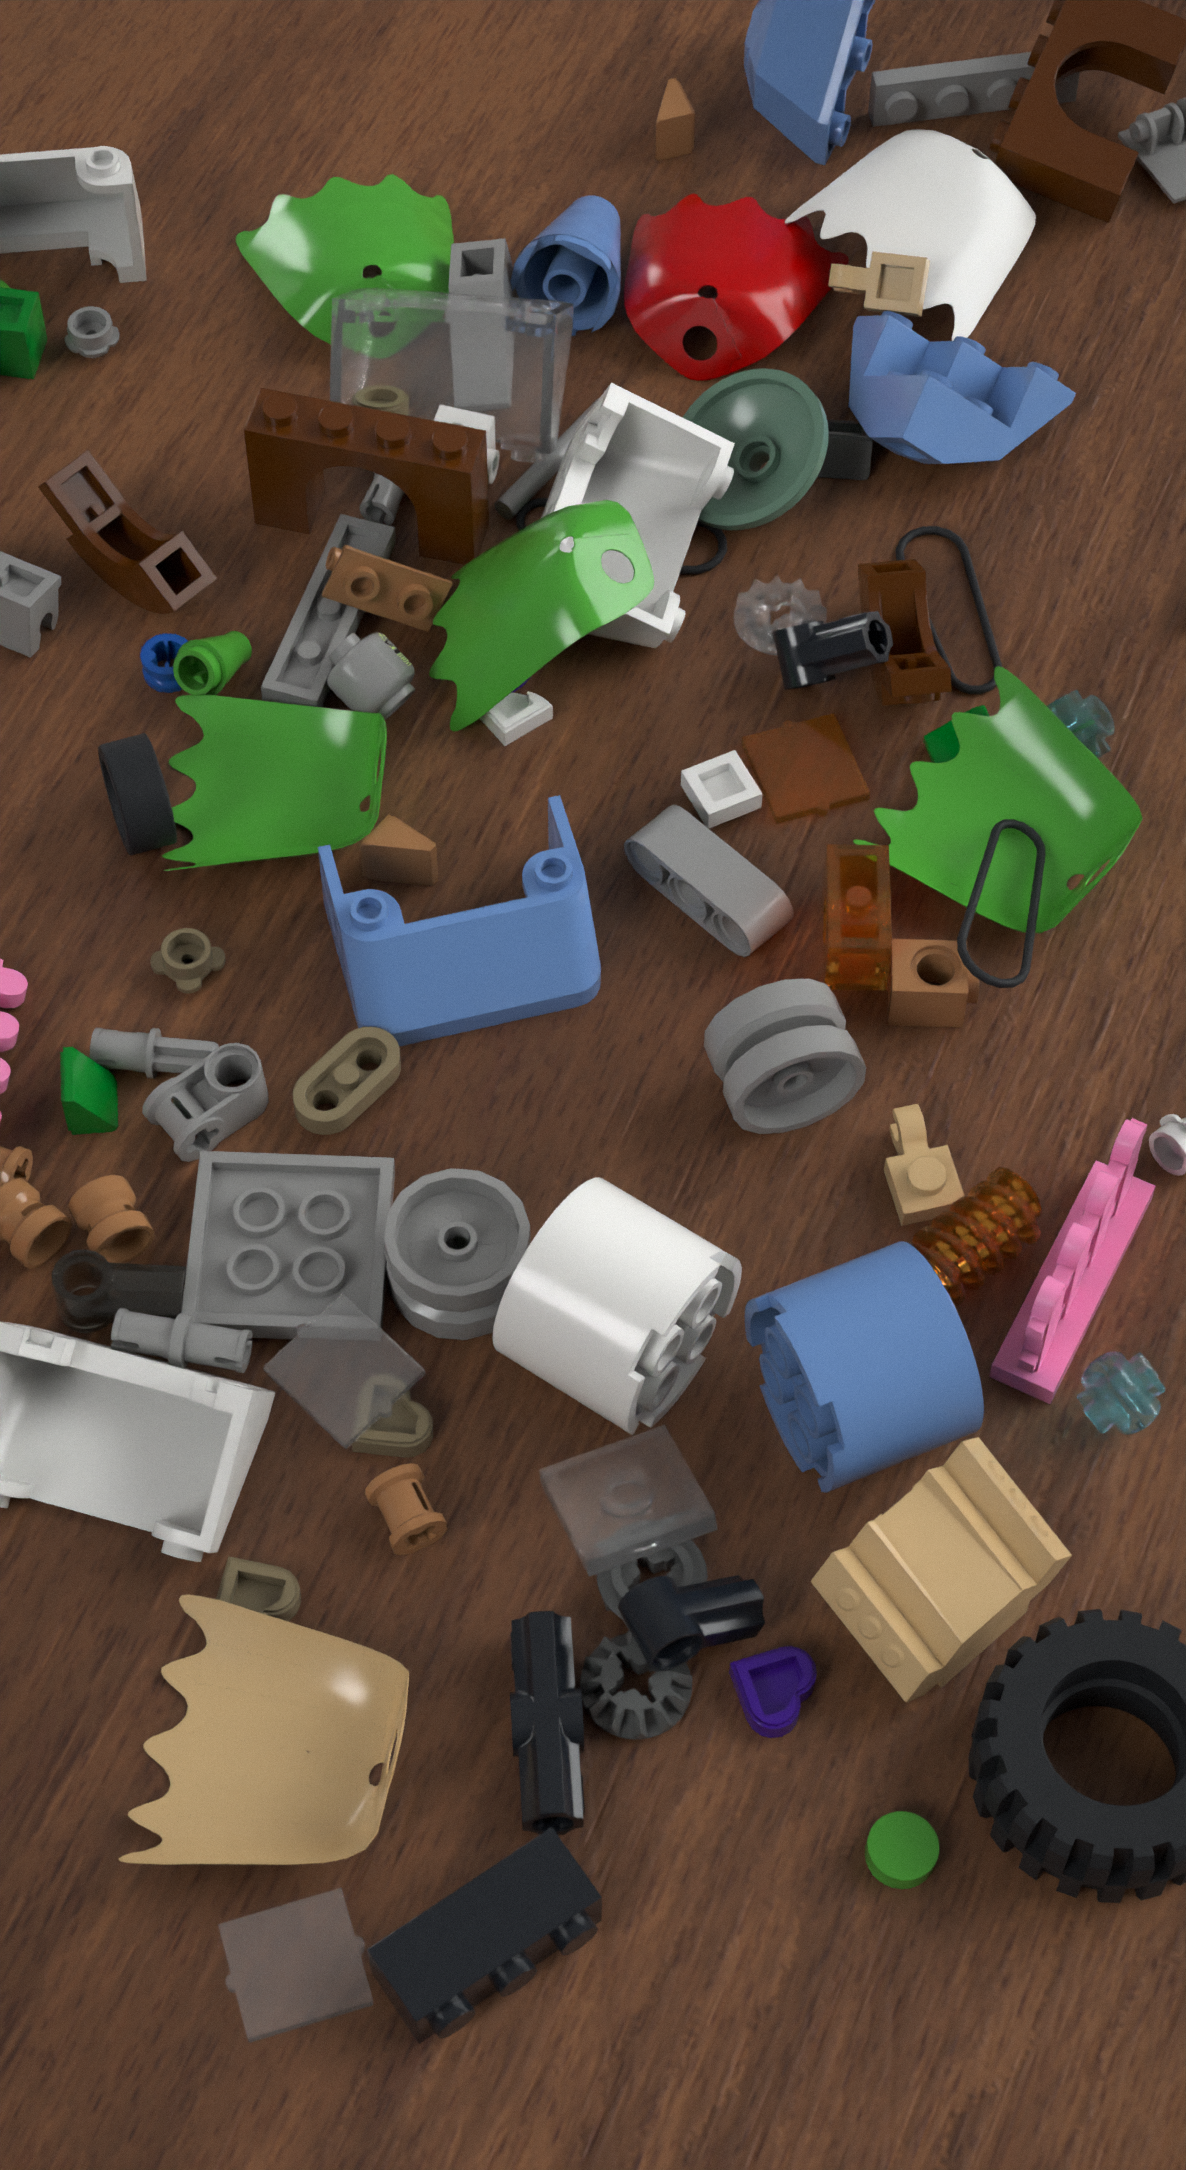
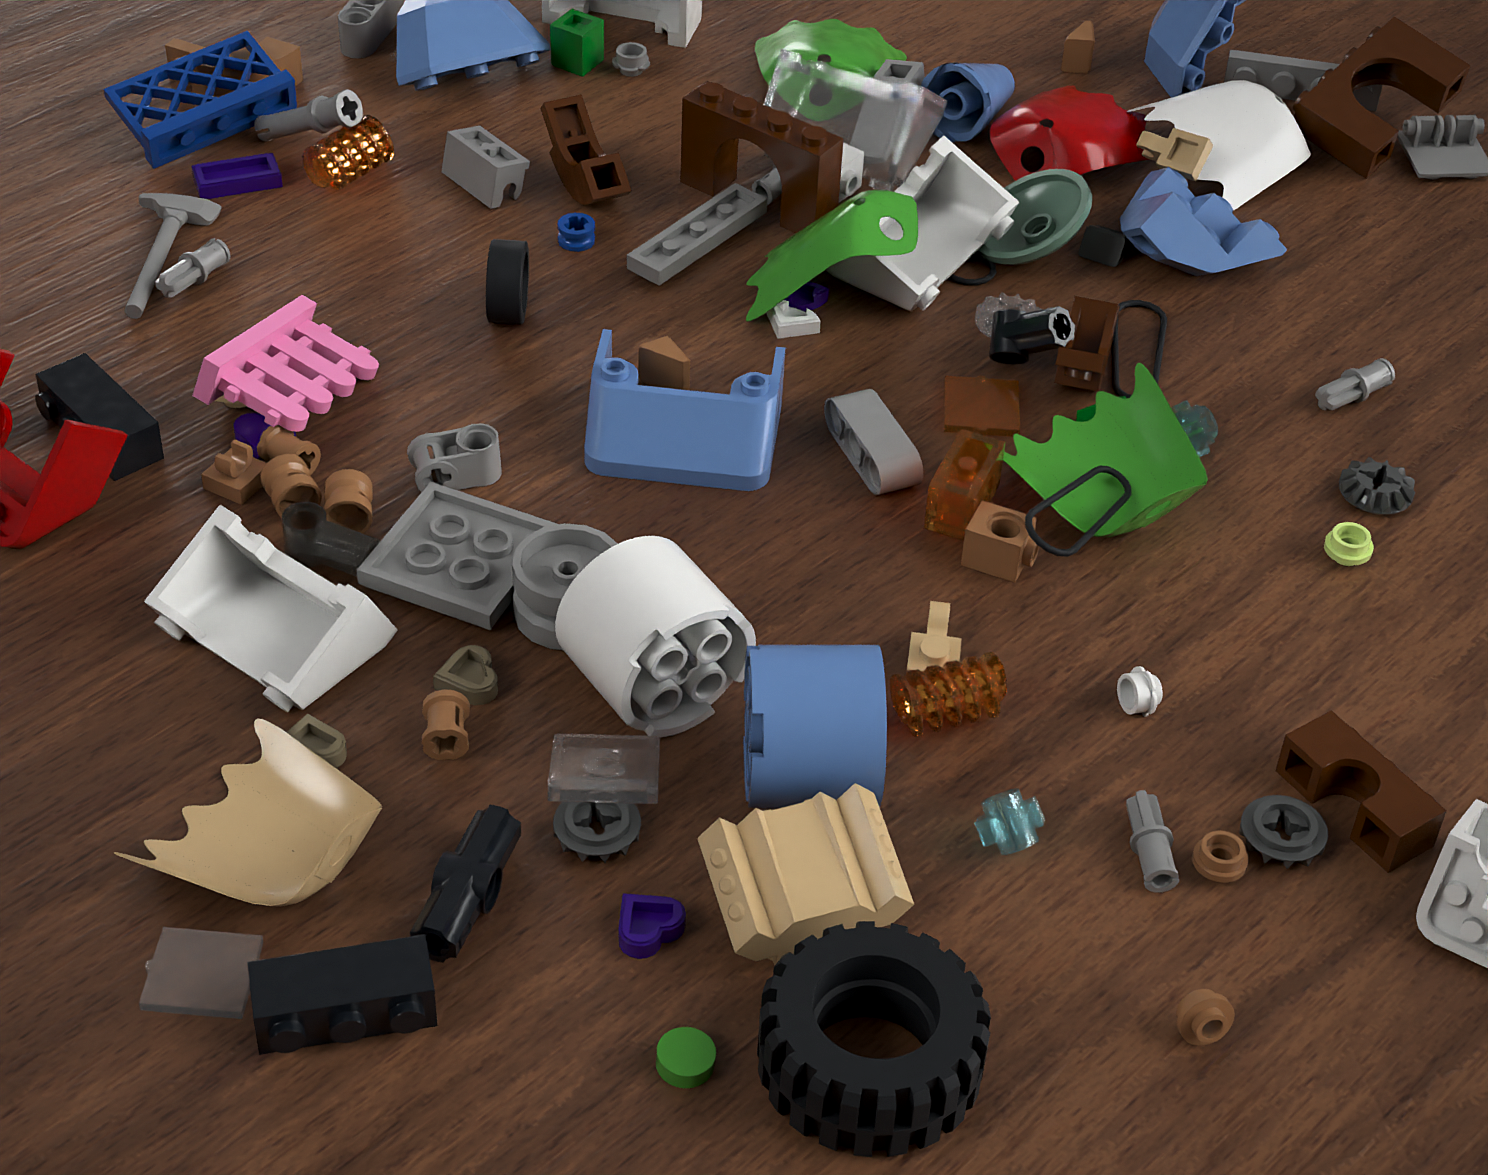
camera: 20 degrees right, 15 degrees down
green slope [60,1047,119,1135] -> none
light grey axle [90,1027,219,1079] -> none
light grey pin [111,1308,253,1373] -> none
dark tan plate [150,928,226,994] -> none
bright green piece [162,695,387,871] -> none
bright green cone [173,631,252,696] -> none
clear piece [263,1293,425,1449] -> none
dark tan plate [293,1027,401,1135] -> none
medium nougat hinge [322,545,452,632] -> none
light grey head [327,632,416,720] -> none
dark grey gear [580,1630,692,1739] -> none
black piece [618,1575,765,1672] -> none
white plate [681,750,763,829] -> none
light grey wheel [704,978,866,1134] -> none
bright pink fence [989,1118,1156,1404] -> none

